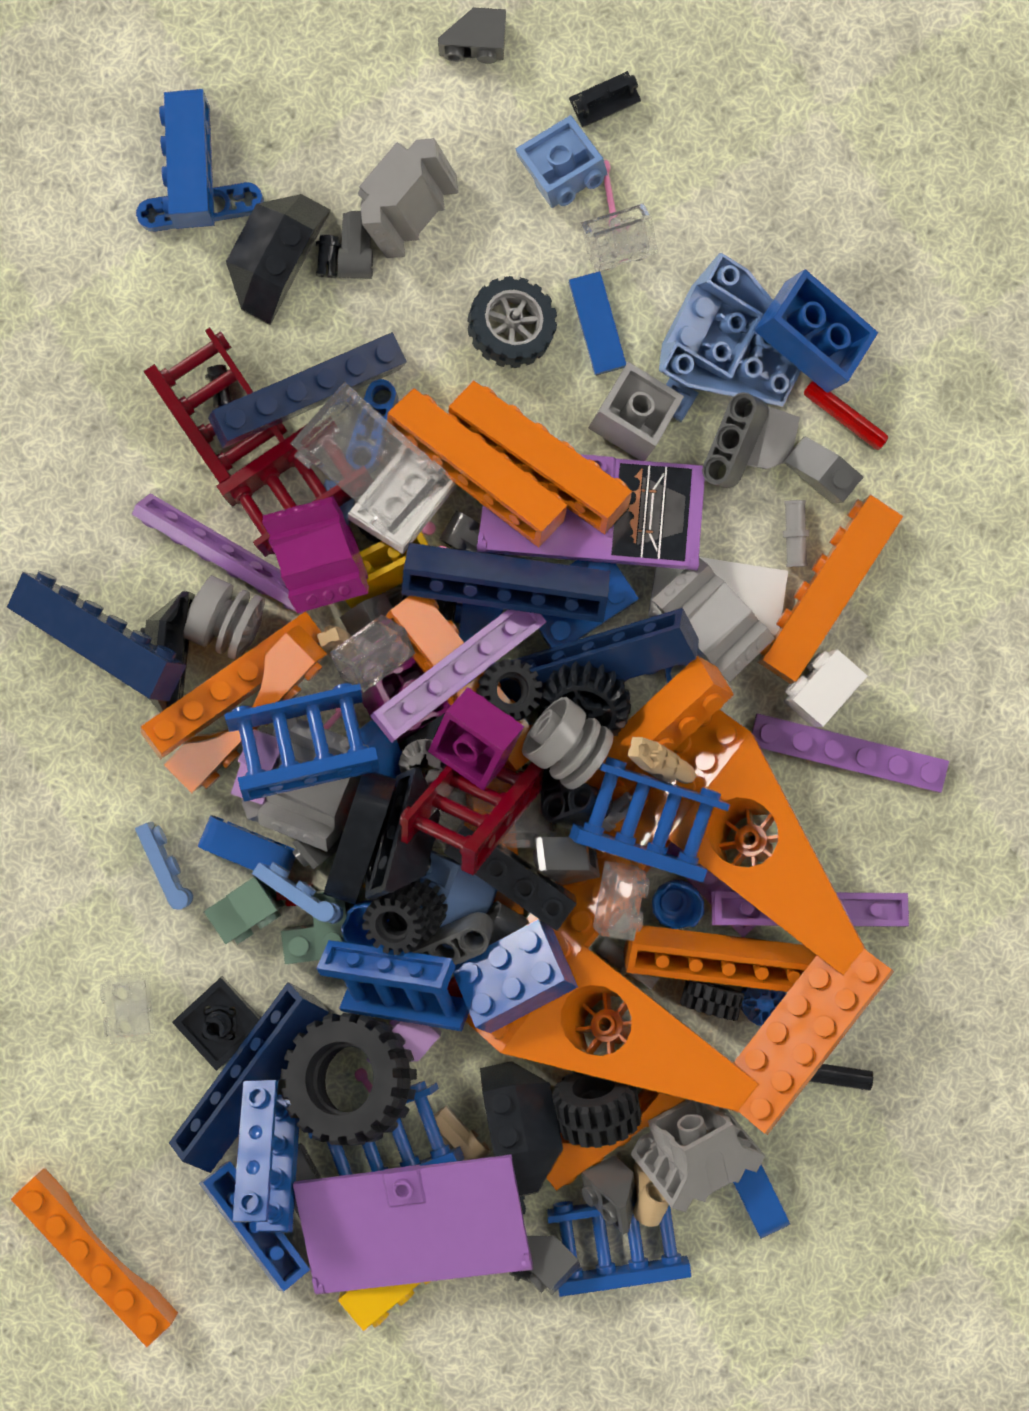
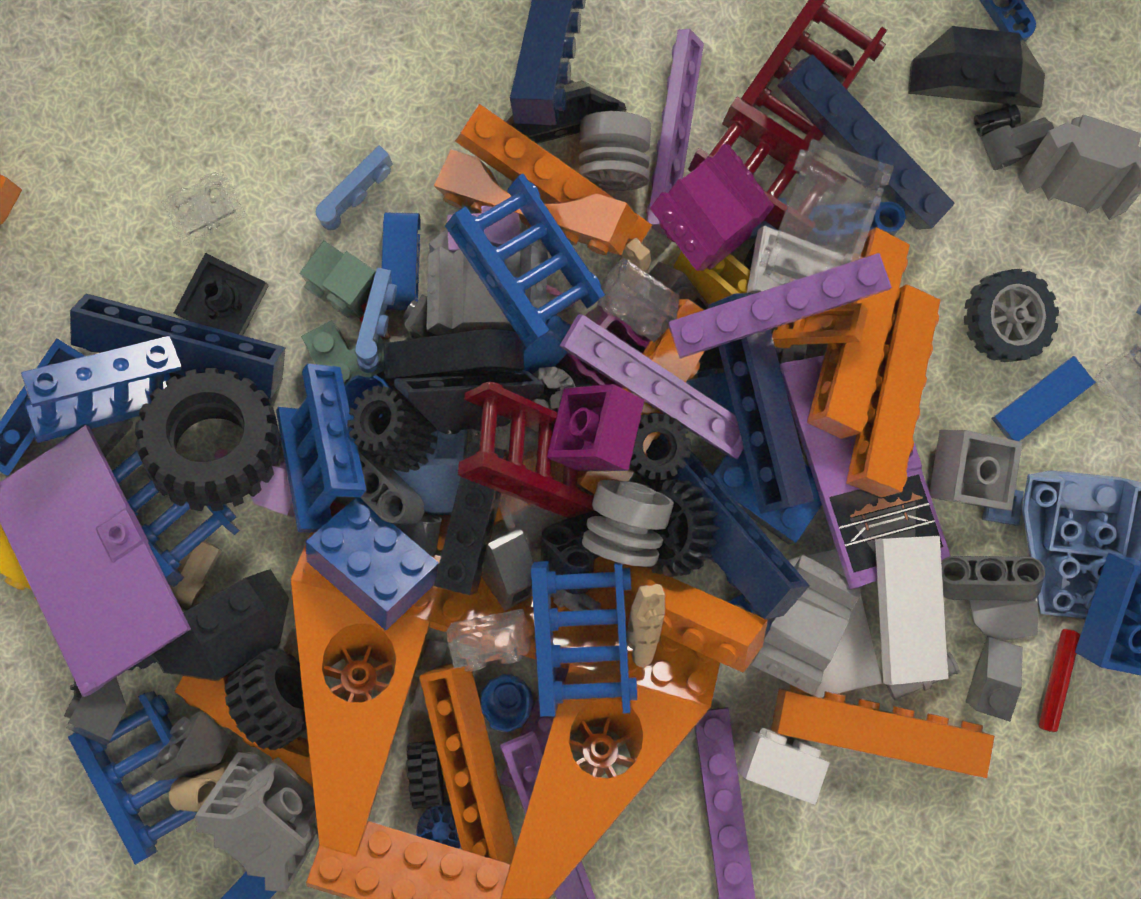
camera: 60 degrees right, 5 degrees down
none -> medium lavender plate [668,253,892,359]
none -> orange plate [772,303,868,349]
none -> white tile [875,536,948,685]

